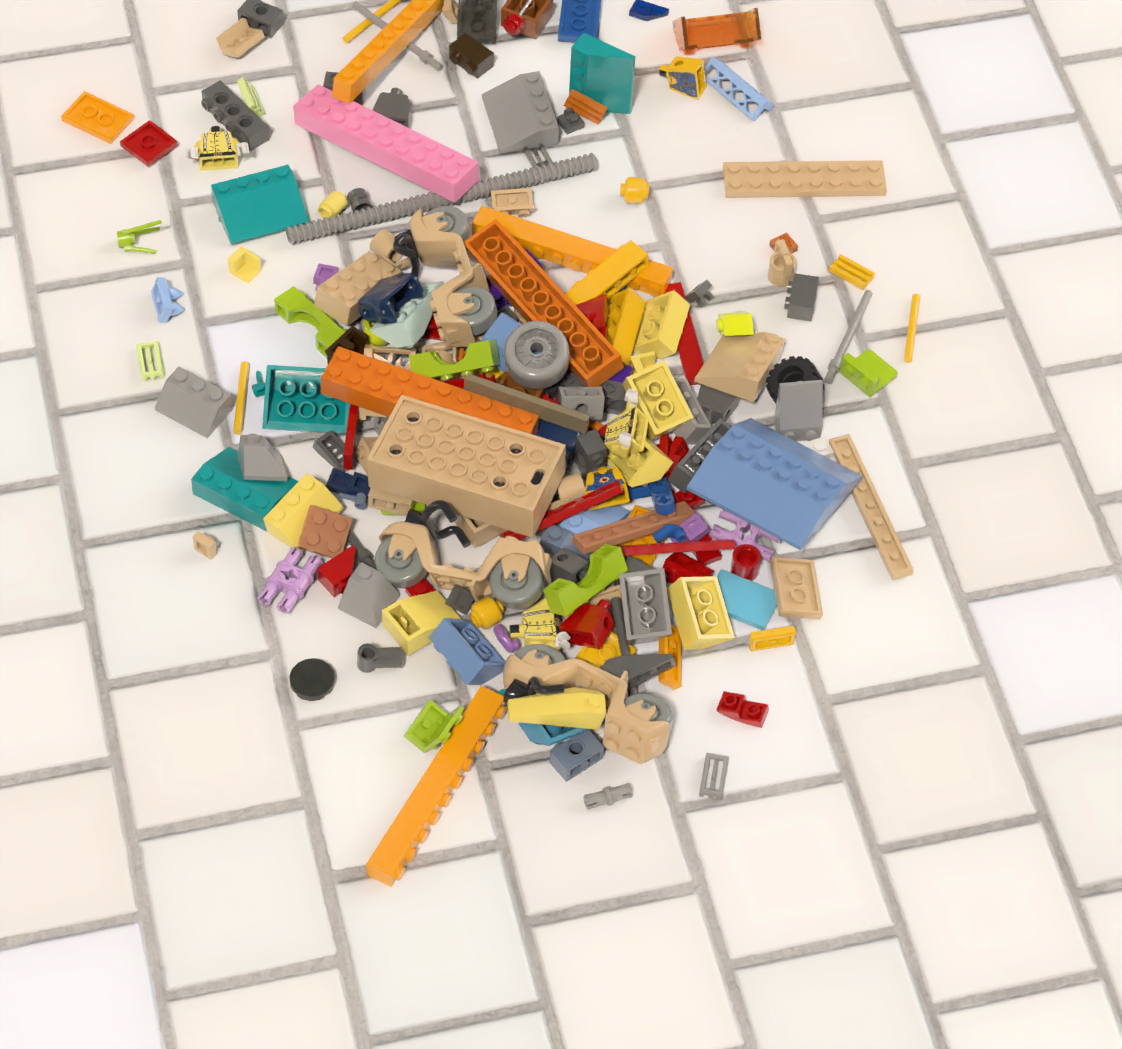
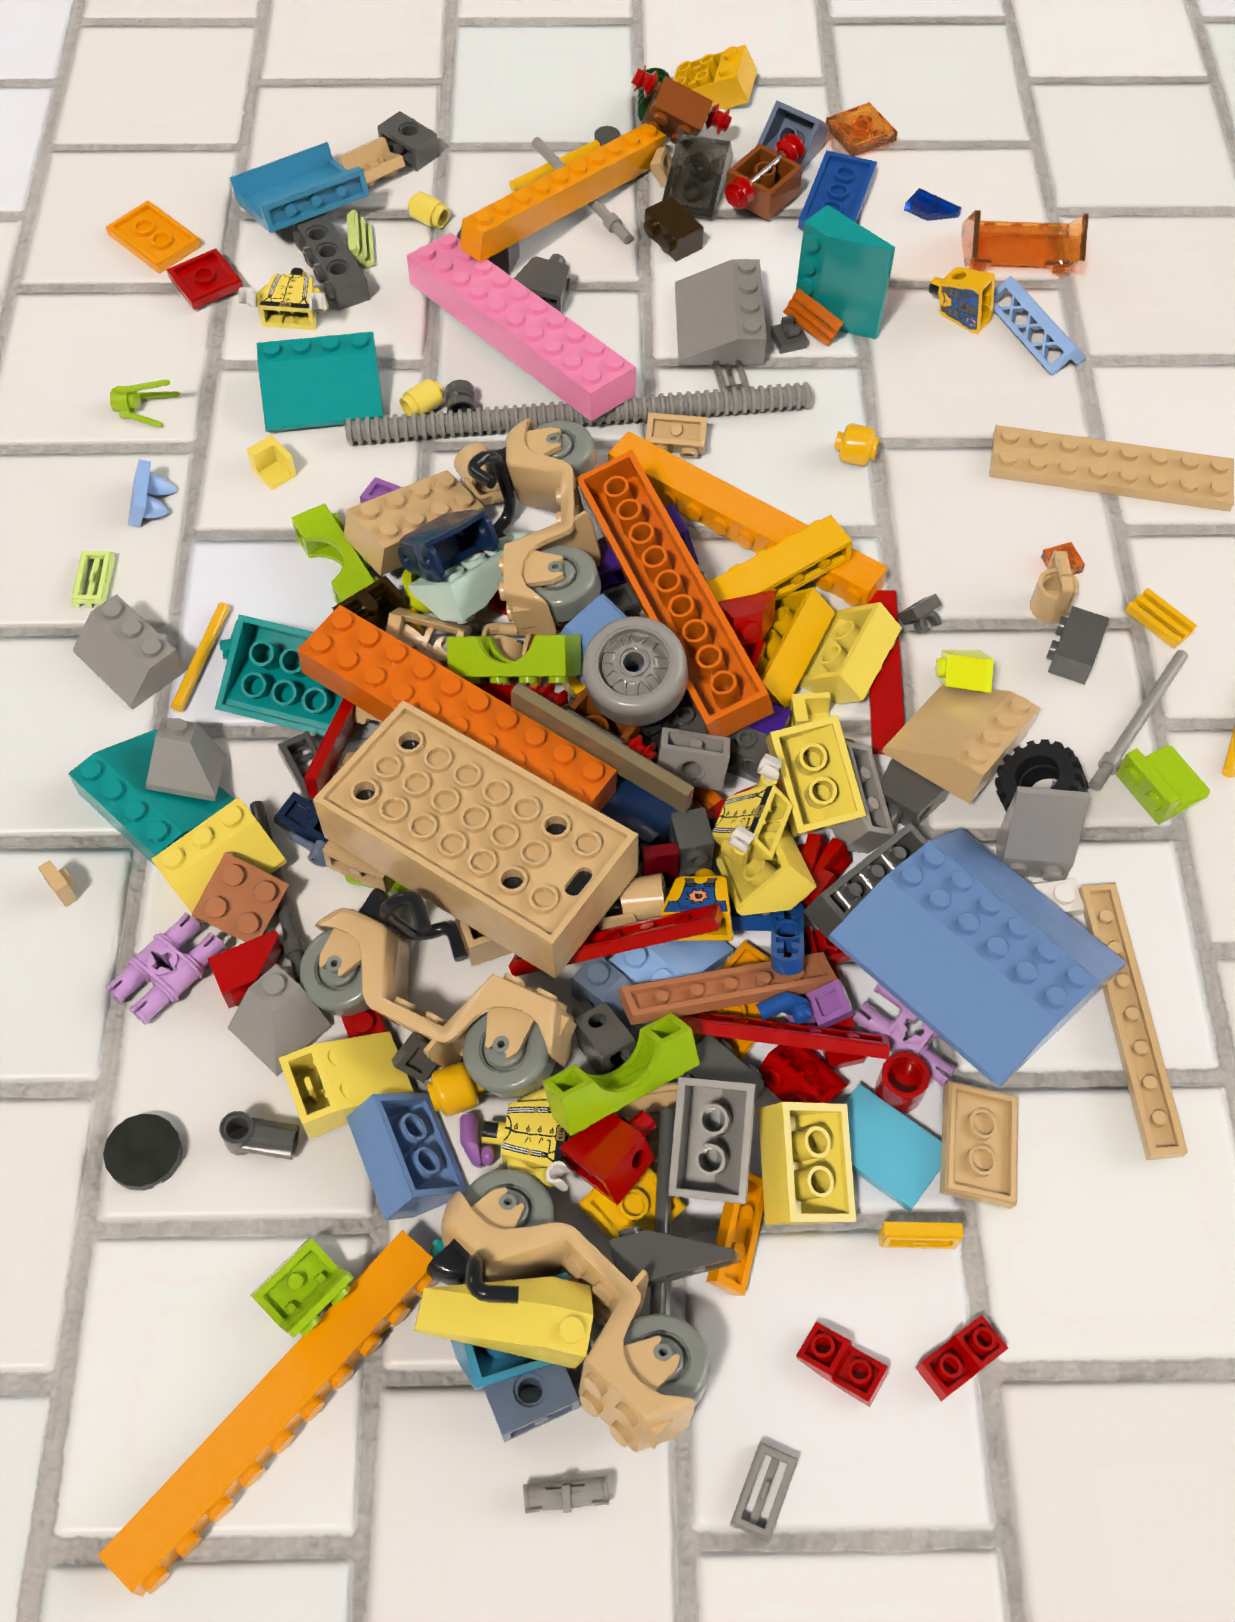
camera: 15 degrees right, 5 degrees up
none -> dark azure panel [229,142,370,233]
none -> light yellow brick [408,191,450,228]
none -> dark red tile [641,843,679,888]
none -> red slope [915,1315,1008,1402]

